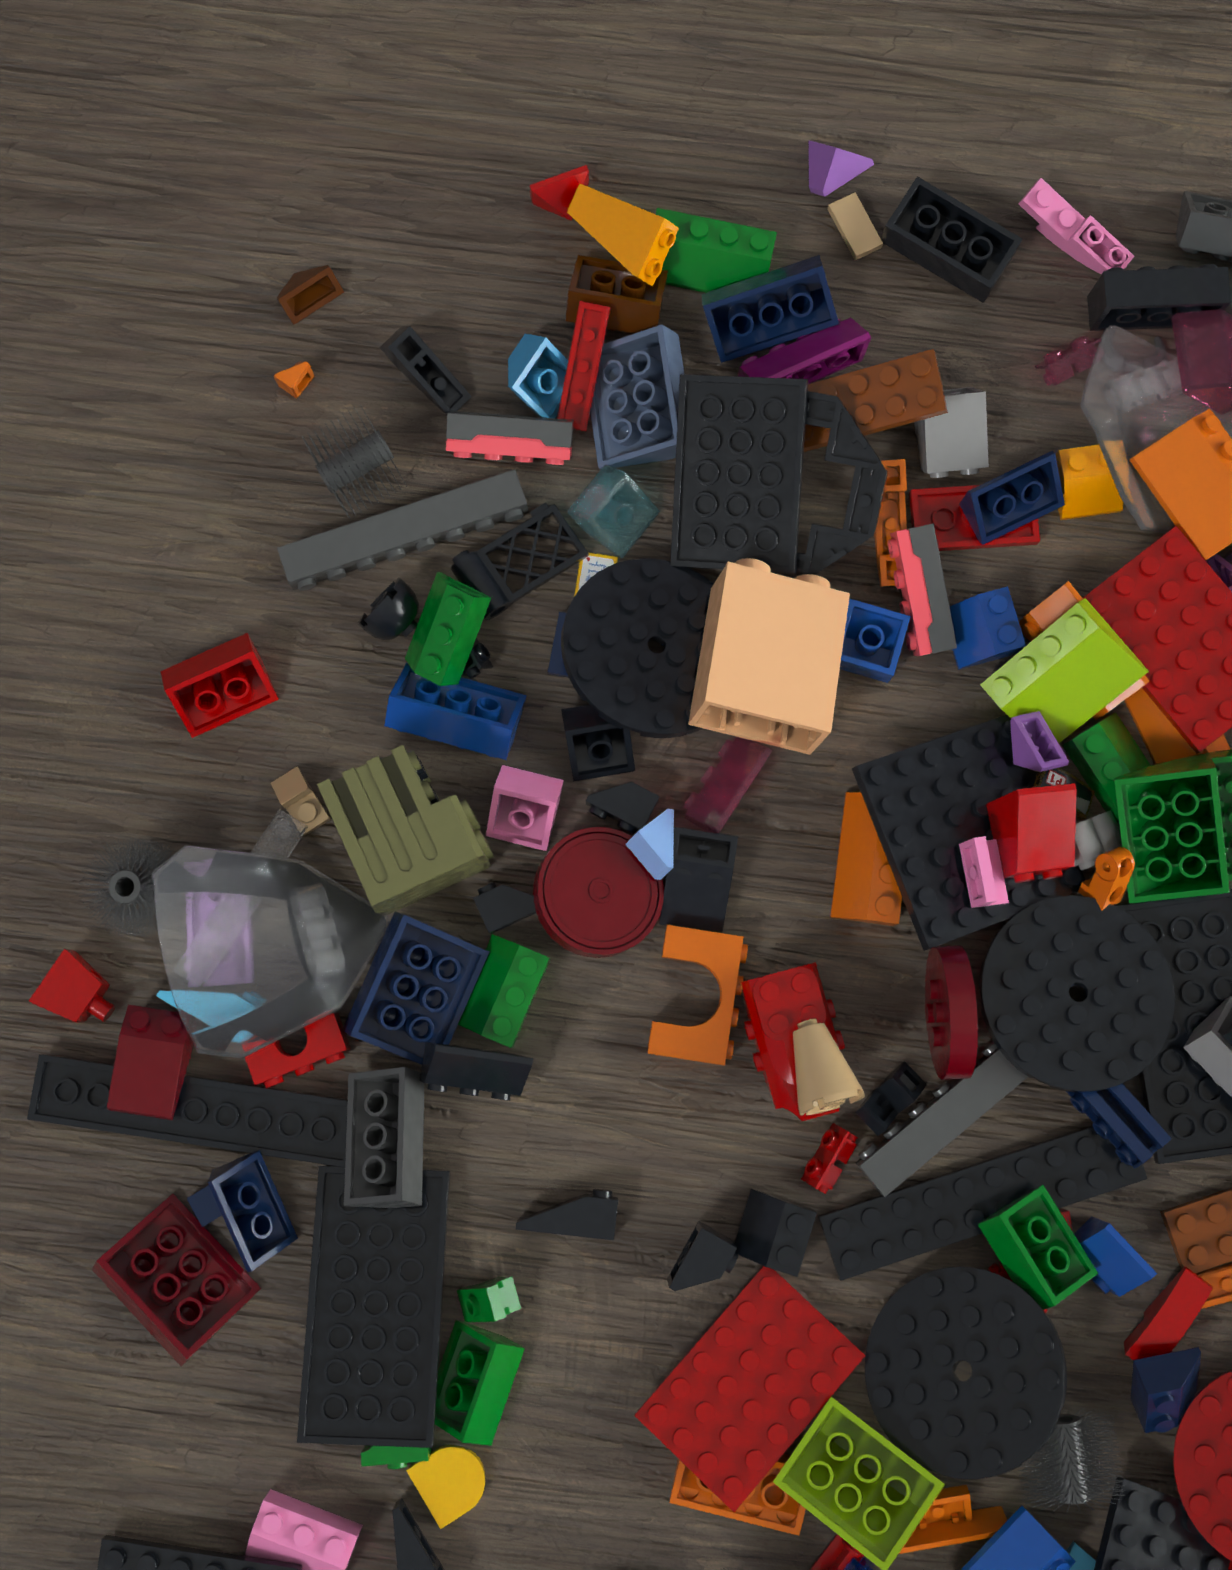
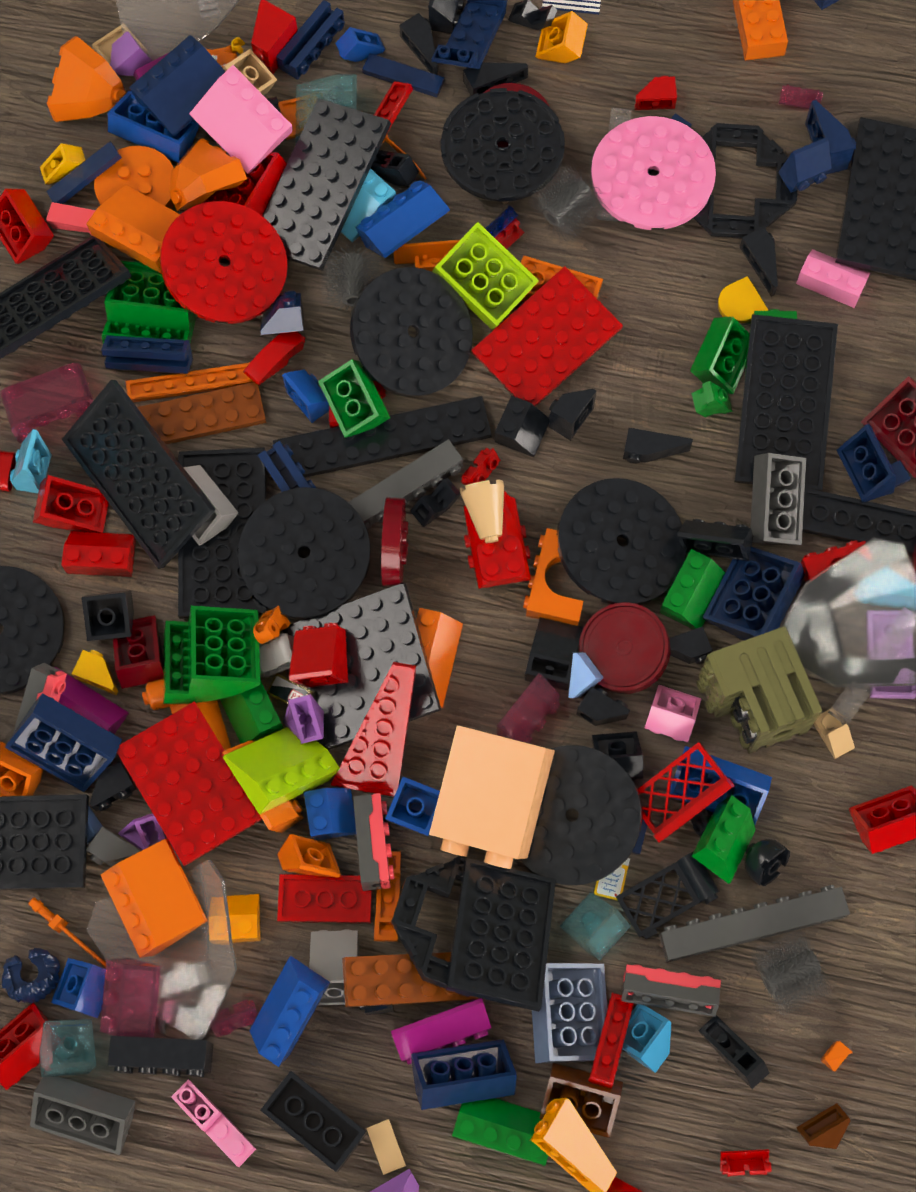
camera: 170 degrees left, 10 degrees down
dark blue slope [959,451,1065,545] -> none
bright pink panel [959,836,1009,908] -> none
none -> blue slope [249,956,330,1067]
none -> orange slope [277,834,341,878]
none -> wing [331,662,416,797]
none -> black plate [557,478,686,605]
none -> red fence [637,742,735,843]
none -> red hinge [720,1149,772,1177]

